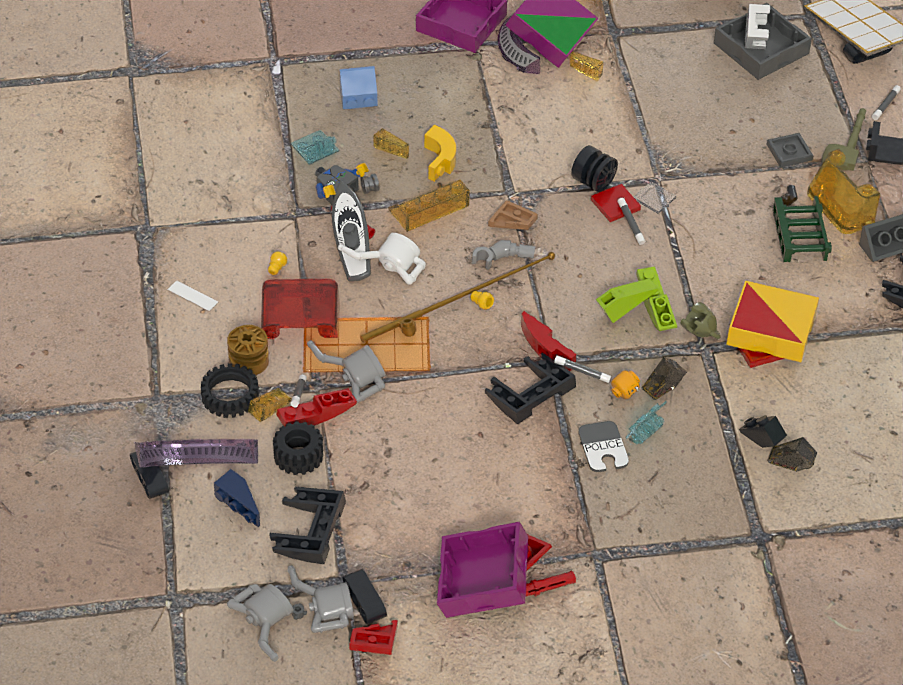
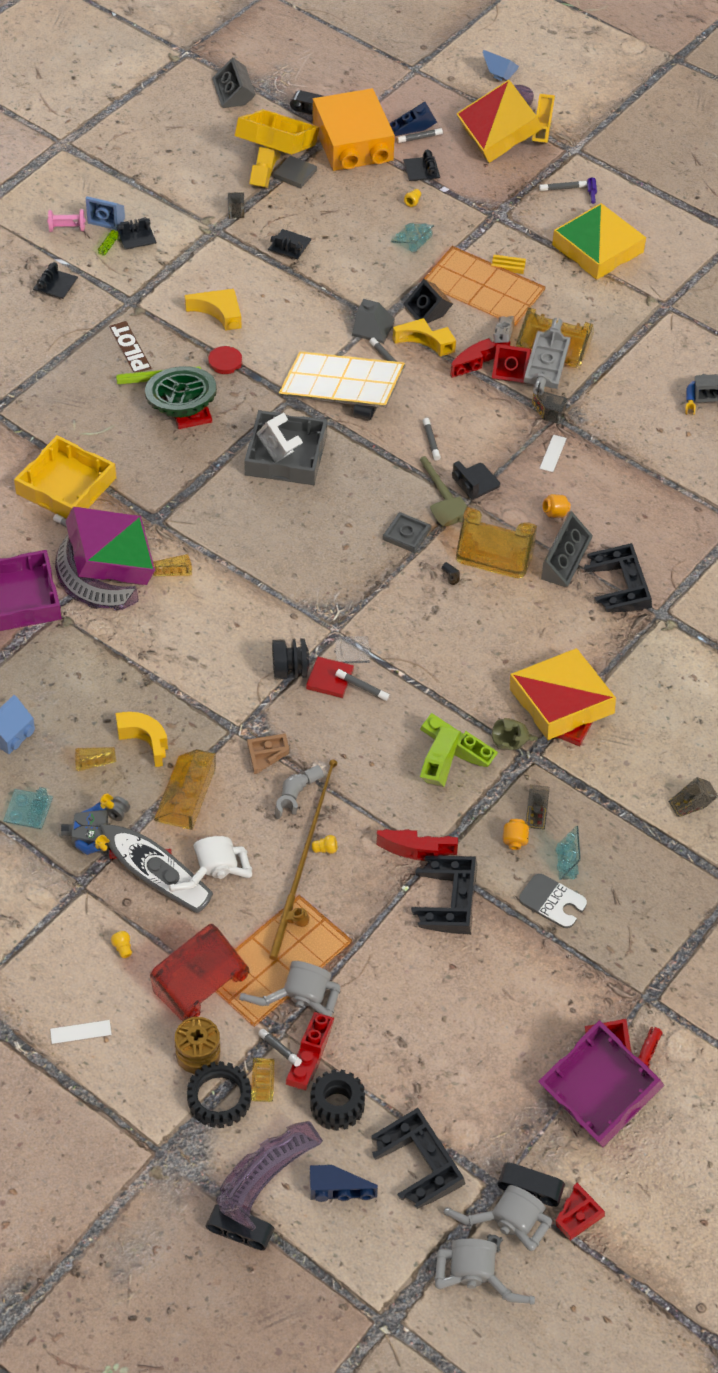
camera: 45 degrees left, 5 degrees up
dark grey bar [554,356,611,383] -> none
black slope [739,415,787,448] -> none
dark green fence [772,196,832,262] -> none

